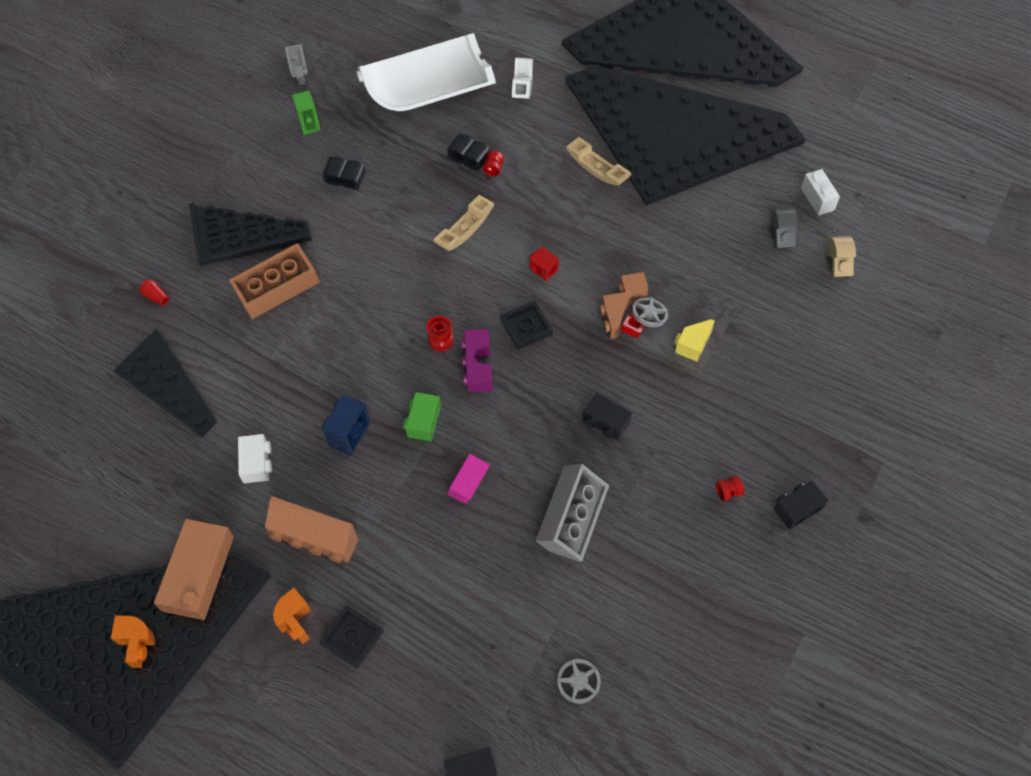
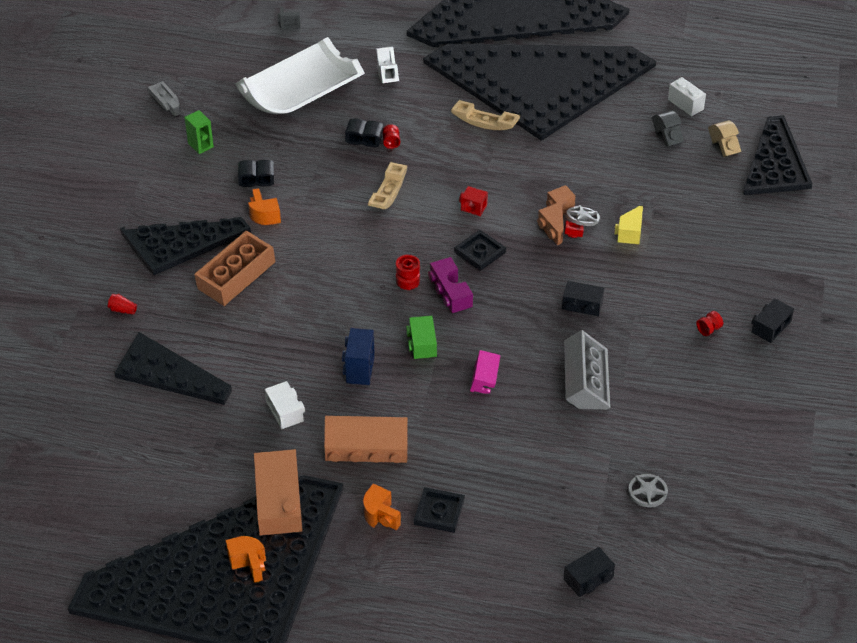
camera: 20 degrees left, 15 degrees down
none -> orange brick [248,188,281,225]
none -> black wing [743,115,813,195]

